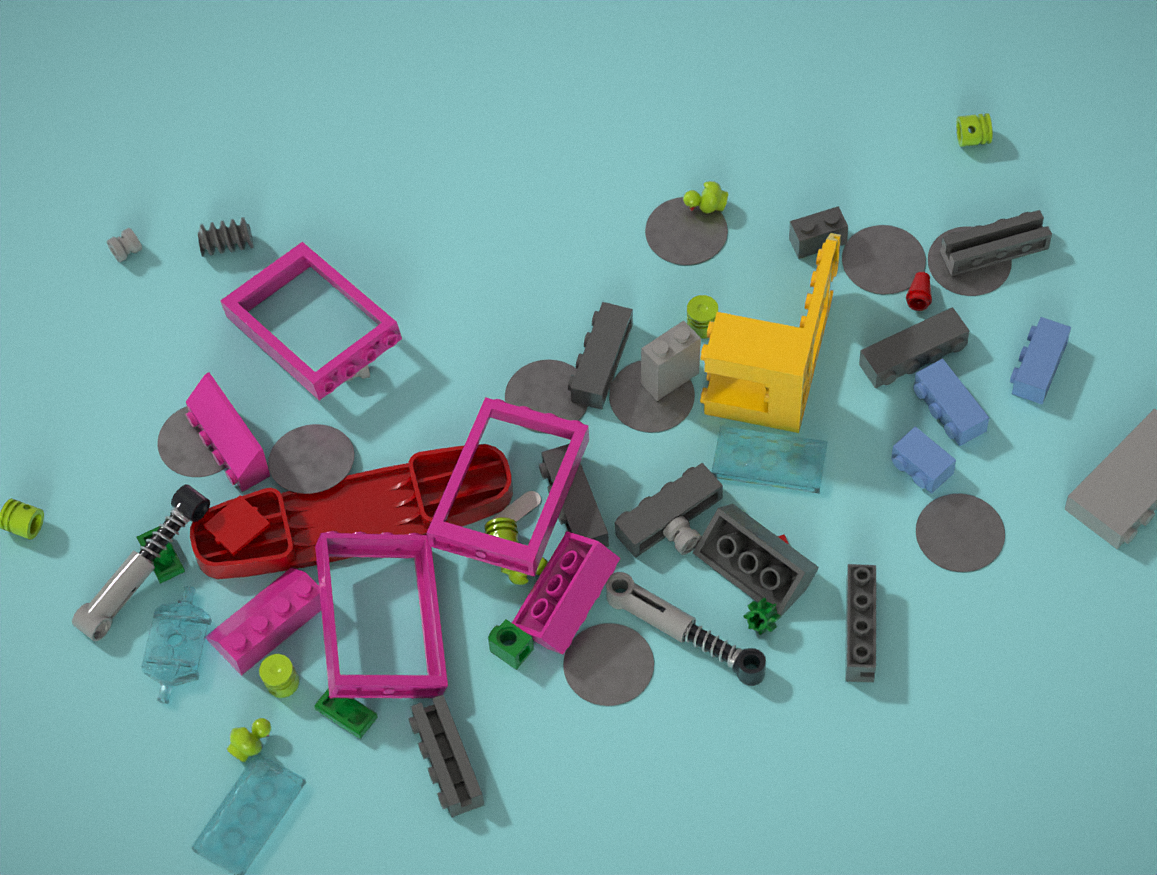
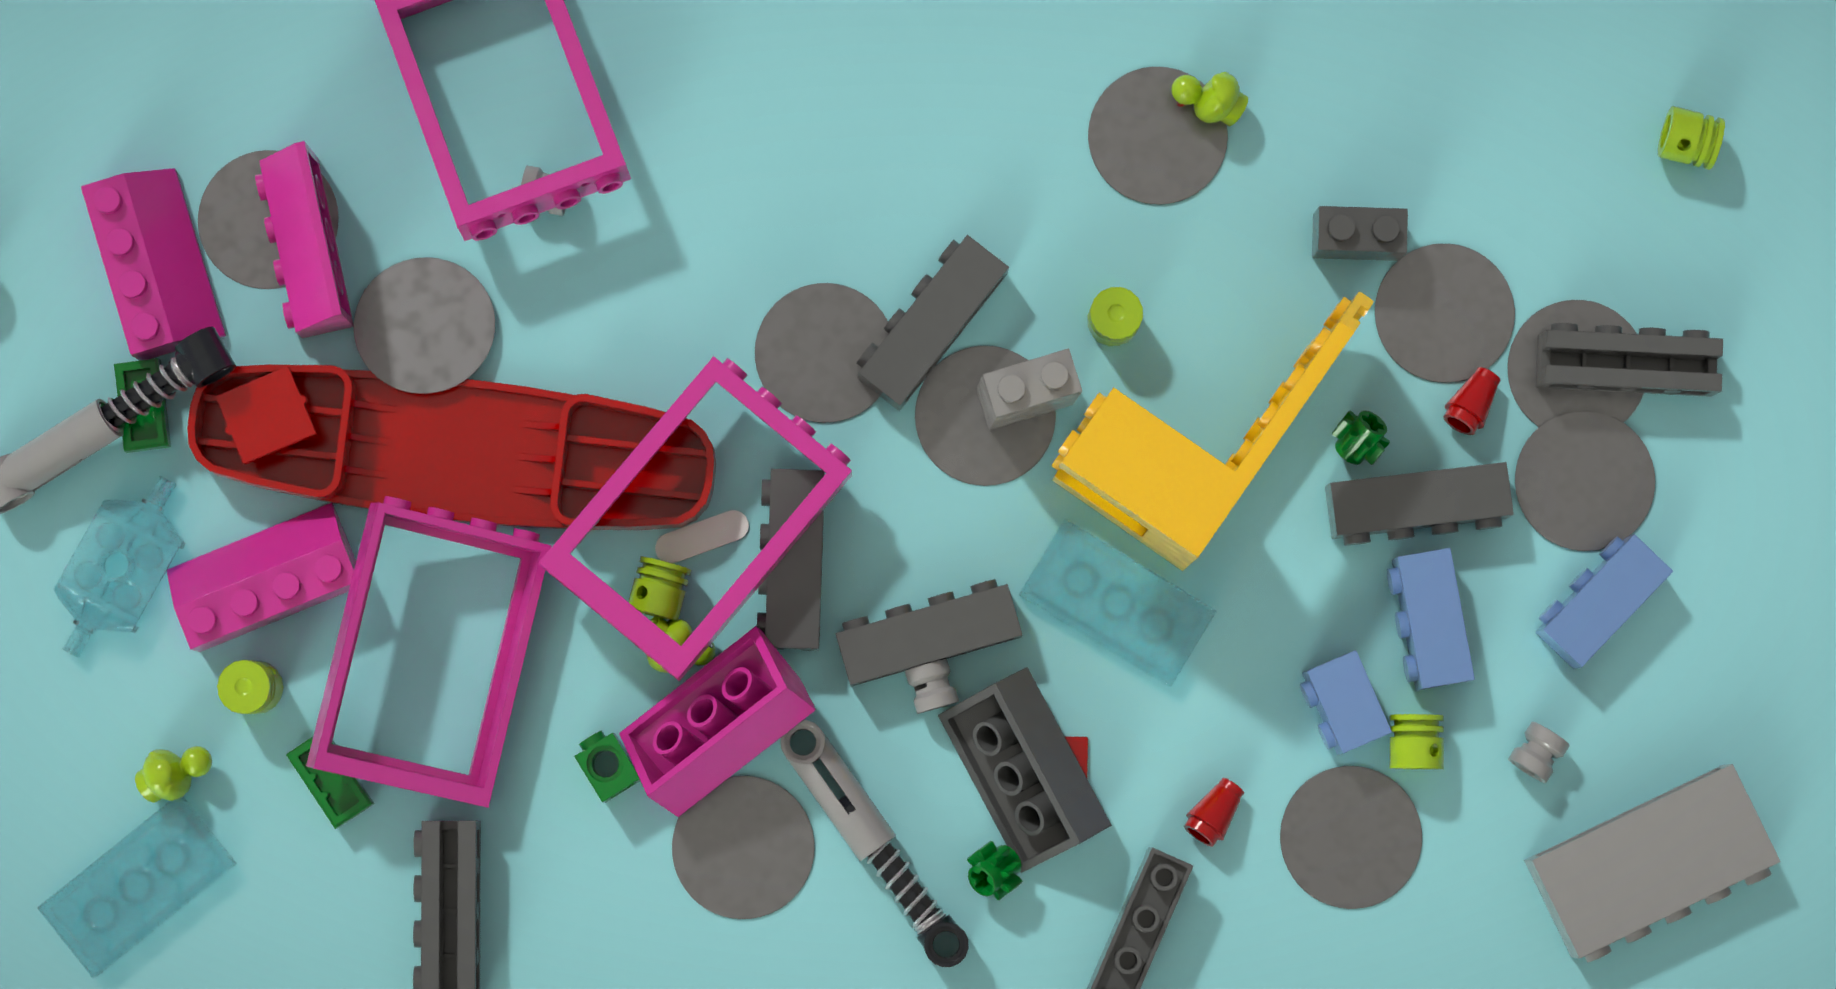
camera: 10 degrees right, 25 degrees up
none -> dark pink slope [81,168,226,361]
none -> red cone [1184,778,1244,847]
none -> green gear [1332,410,1390,465]
none -> lime piece [1389,714,1444,769]
none -> light grey wheel [1508,722,1570,783]
none -> flat silver sticker [1515,411,1655,551]

